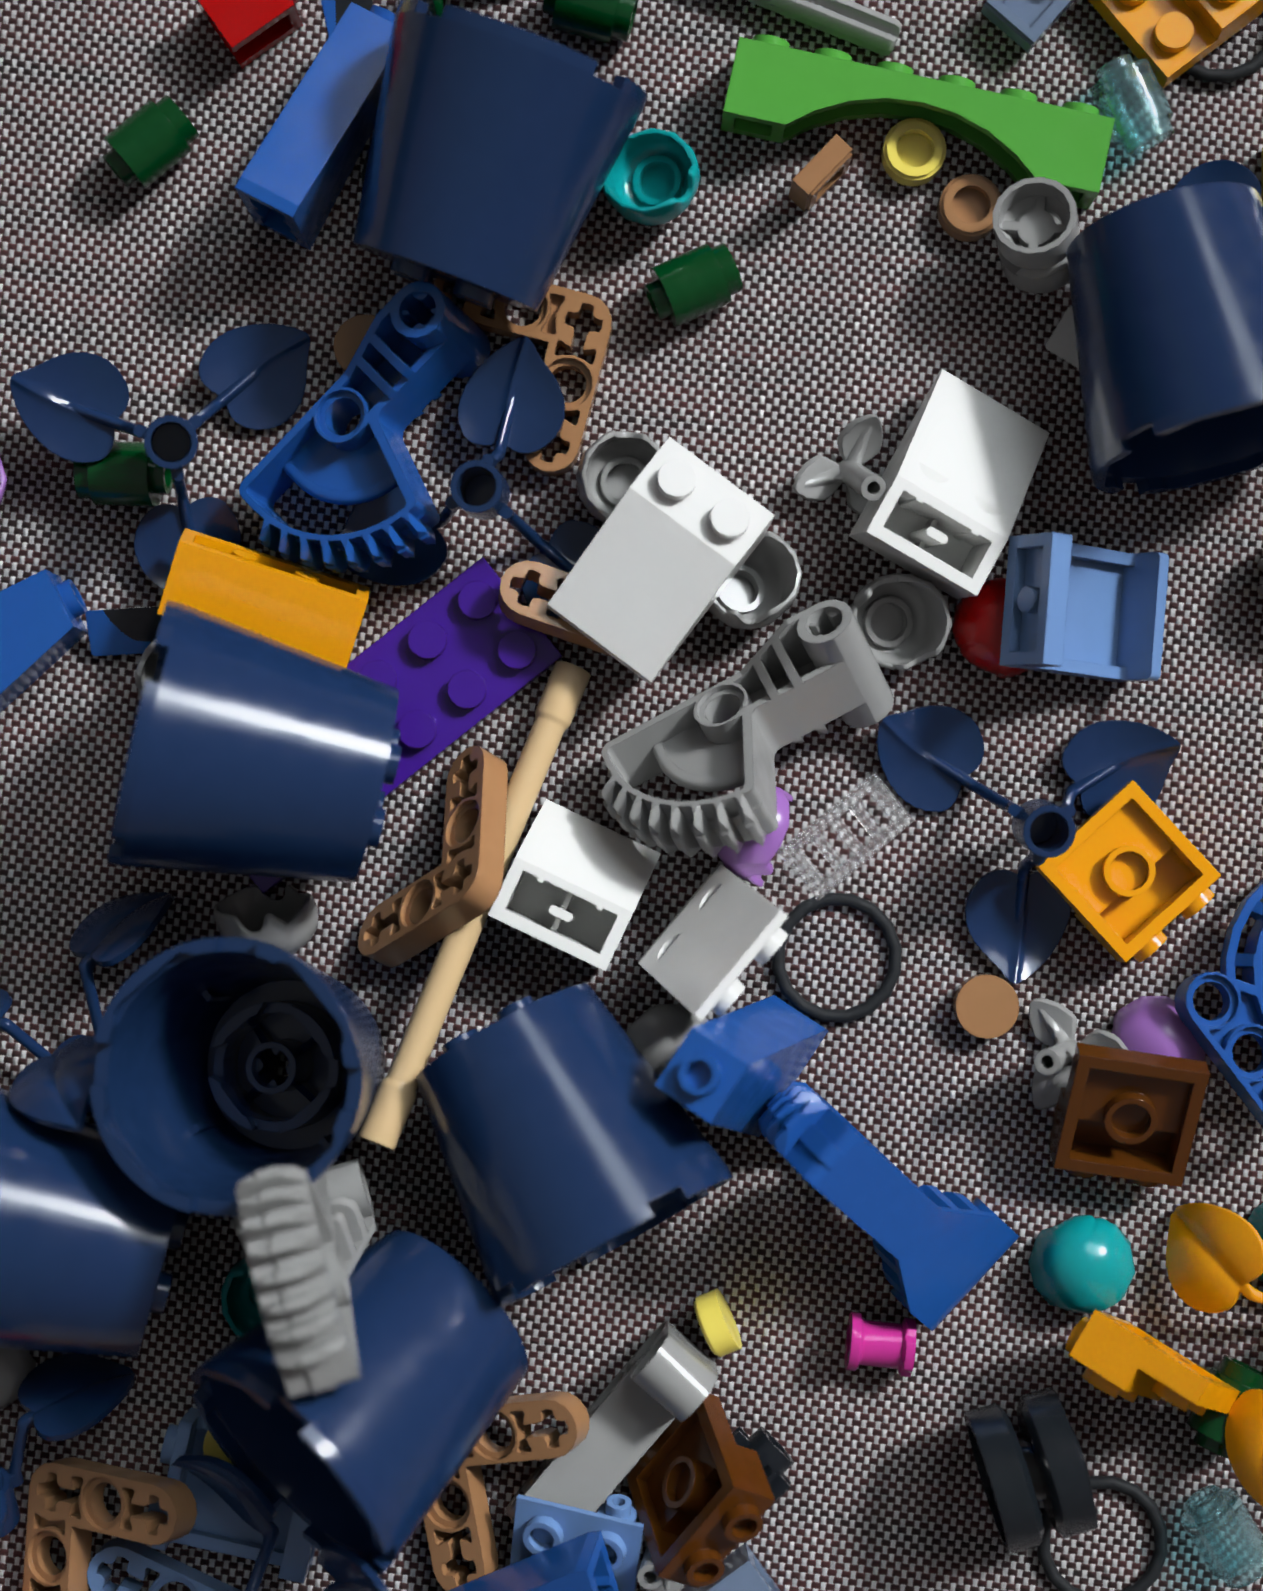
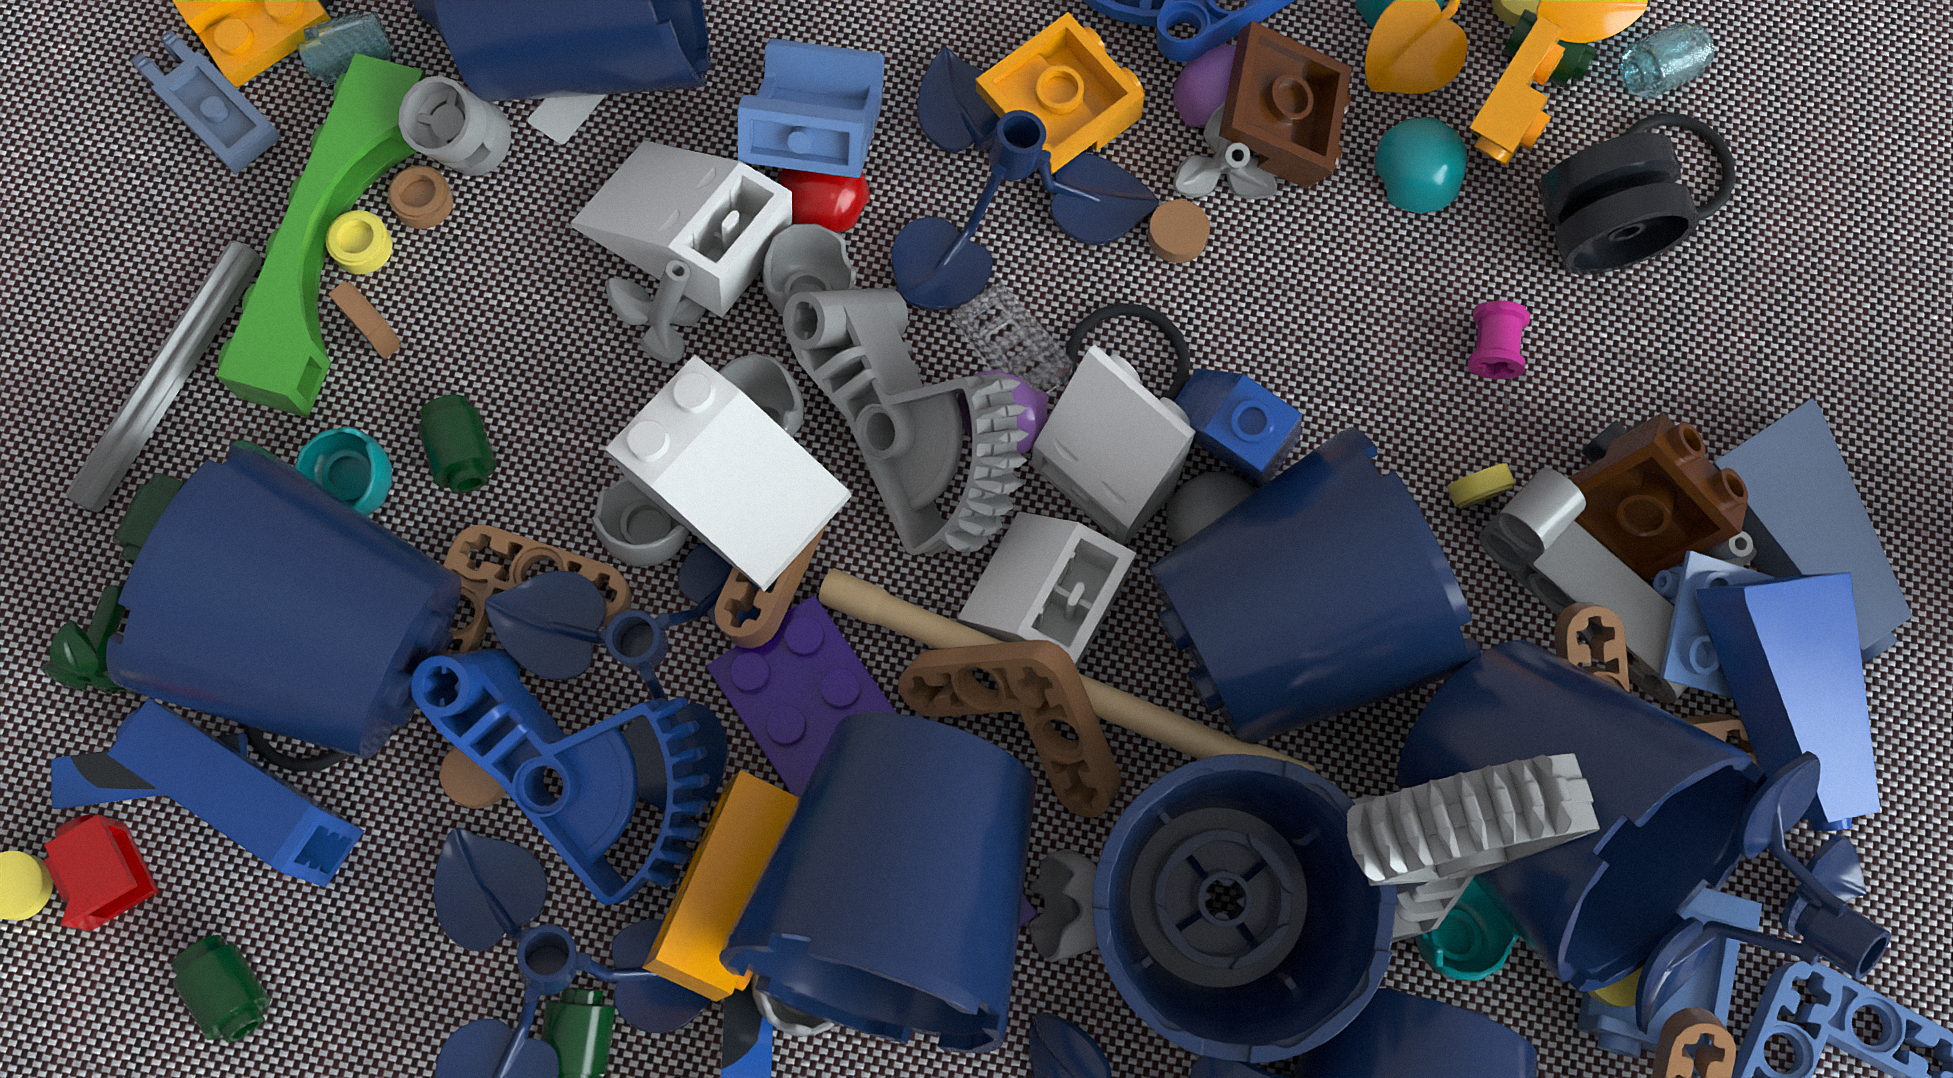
camera: 90 degrees left, 15 degrees down
blue arm [758,1081,1019,1331] -> none

